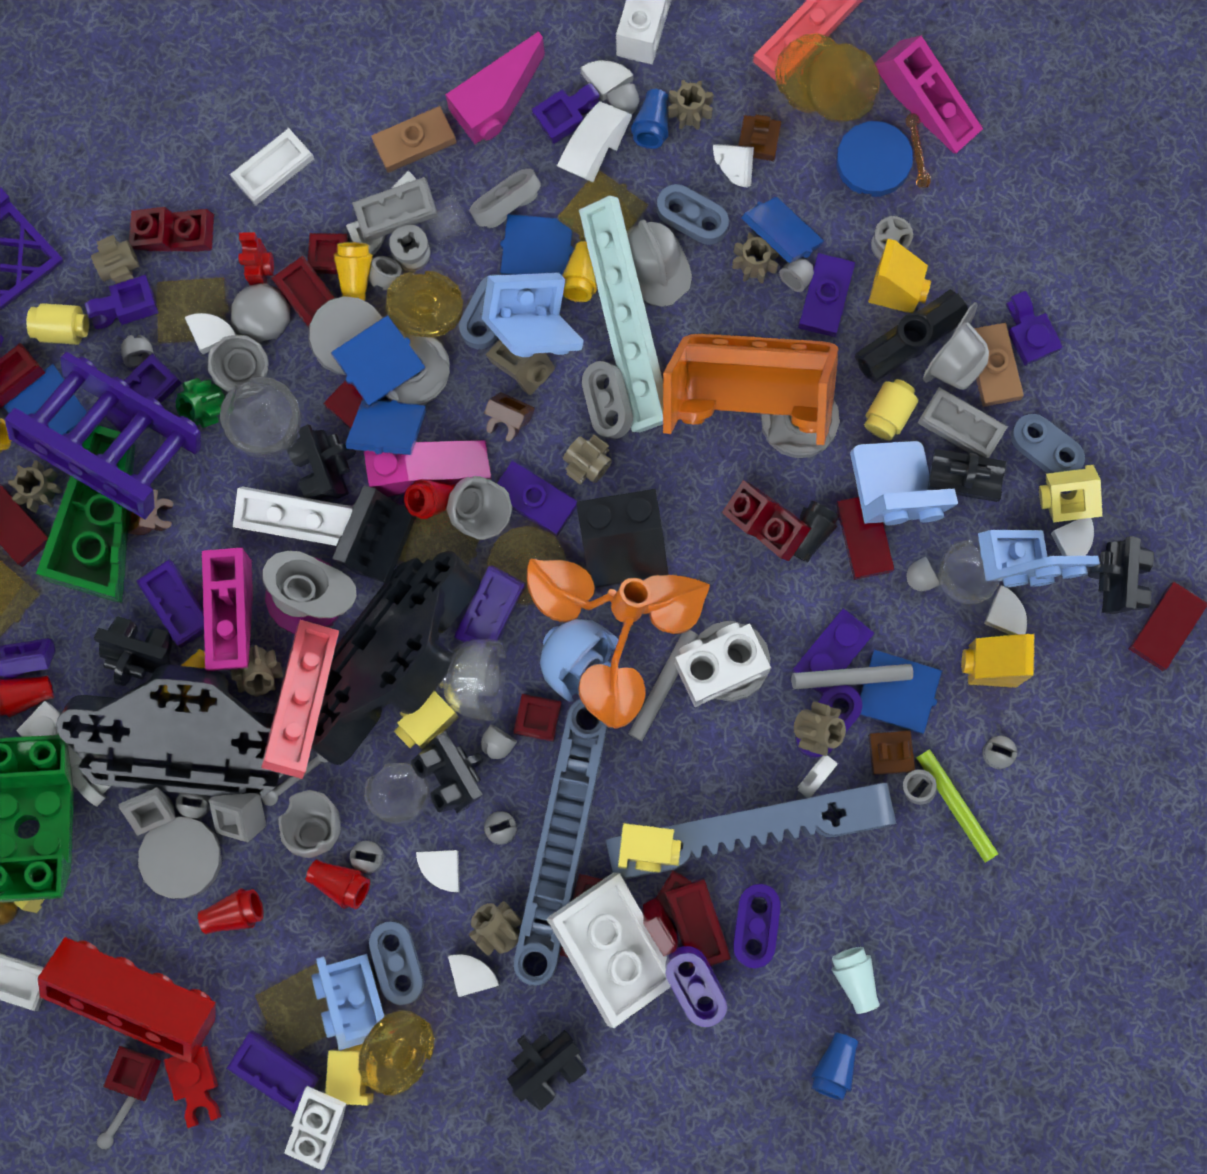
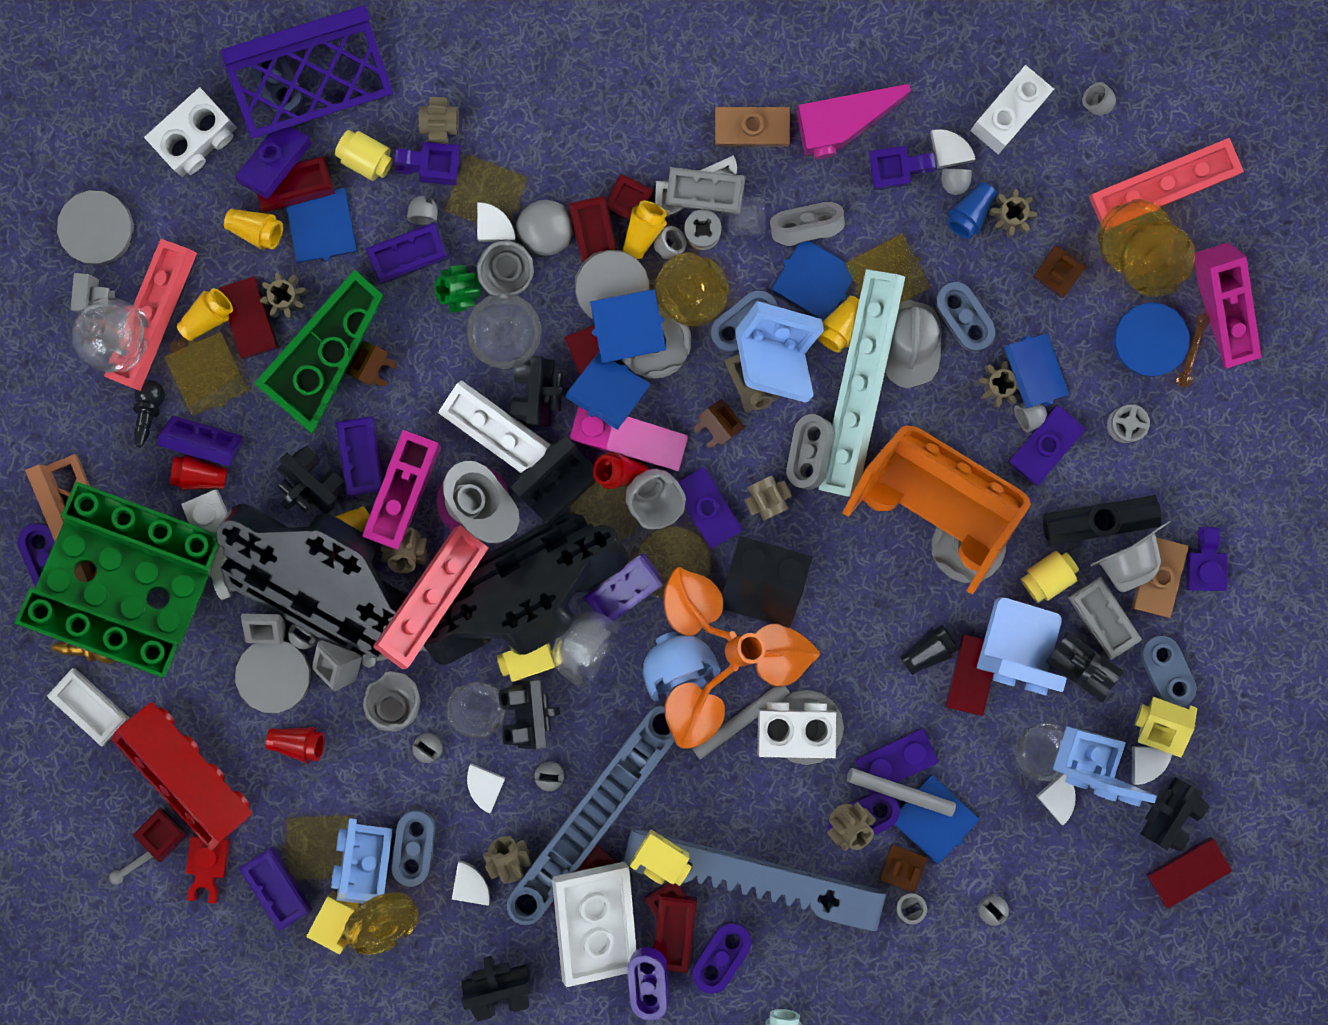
camera: 20 degrees right, 10 degrees up
dark purple fence [5,352,201,520] -> none
dark red slope [129,207,214,252] -> none
white tile [230,128,314,205] -> none
red plate [238,232,274,285] -> none
white slope [284,1086,346,1171] -> none
red cone [306,859,370,910] -> none
light grey hinge [481,724,517,759] -> none
dark red tile [514,694,562,742] -> none
white slope [557,101,632,182] -> none
dark red tile [643,898,678,957] -> none
white tile [713,144,754,187] -> none
dark red slope [722,480,811,561] -> none
white tile [798,755,838,798] -> none
yellow slope [868,239,931,313] -> none
light grey hinge [906,557,940,591] -> none
lime bar [916,749,999,862] -> none
yellow slope [961,634,1034,688] -> none

